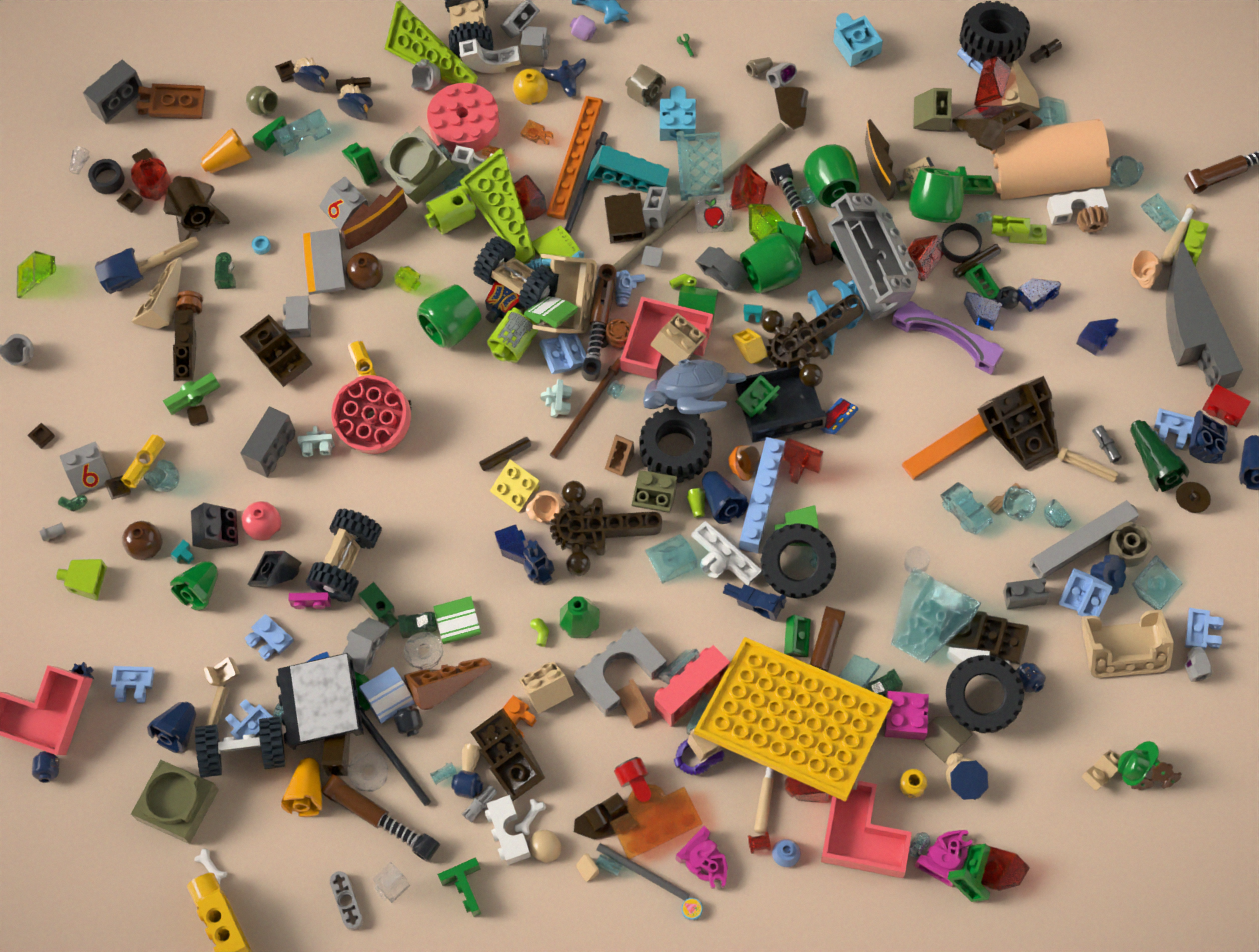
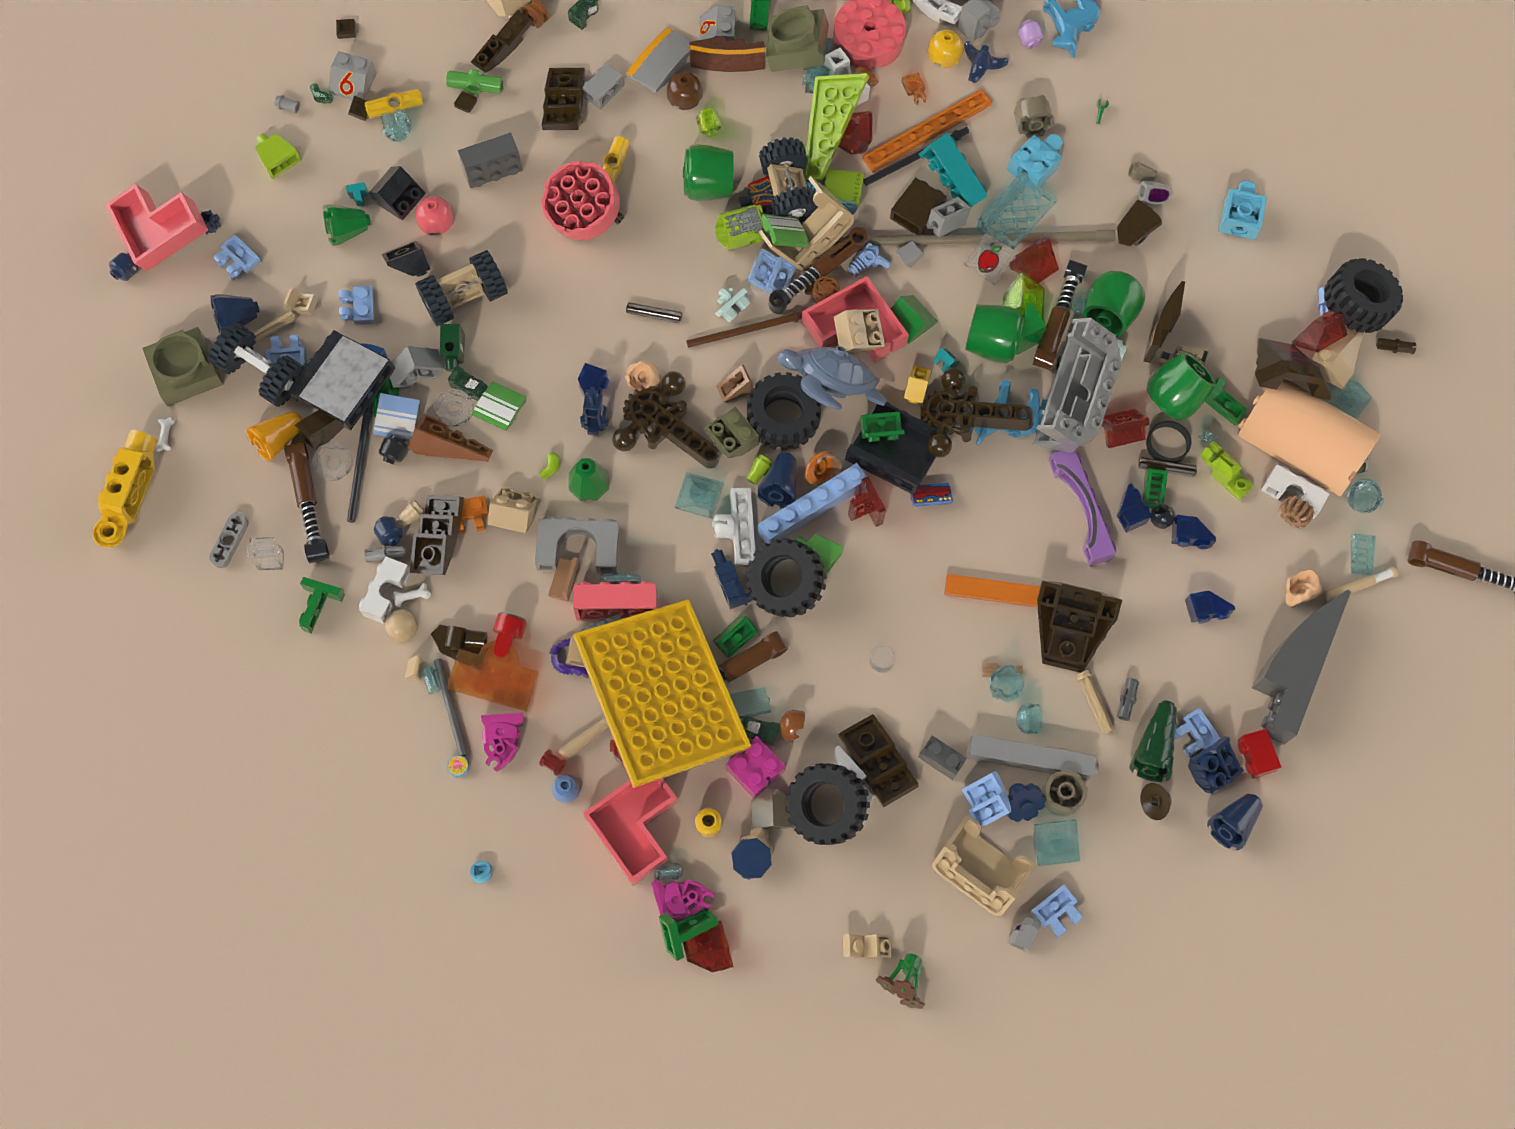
camera: 35 degrees right, 5 degrees up
reddish brown cylinder [122,521,163,560] -> none
medium azure tile [252,236,271,255] -> none
dark pink plate [288,593,331,609] -> none
light aqua hips [298,425,335,457] -> none
lime cylinder [425,185,476,235] -> none
clear light blue pin [430,762,457,785] -> none
light yellow hinge [490,459,540,513] -> none
clear light blue bush [607,380,625,399] -> none
lime arm [669,273,697,289] -> none
dark grey brick [695,247,749,290] -> none
clear light blue wedge [891,567,981,663] -> none
olive slope [913,88,952,131] -> none
clear light blue brick [940,482,994,535] -> none
dark blue head [1016,663,1046,693] -> none
green piece [1118,741,1159,786] -> none
lime hinge [1184,219,1209,267] -> none
none -> dark orange hair [779,710,805,742]

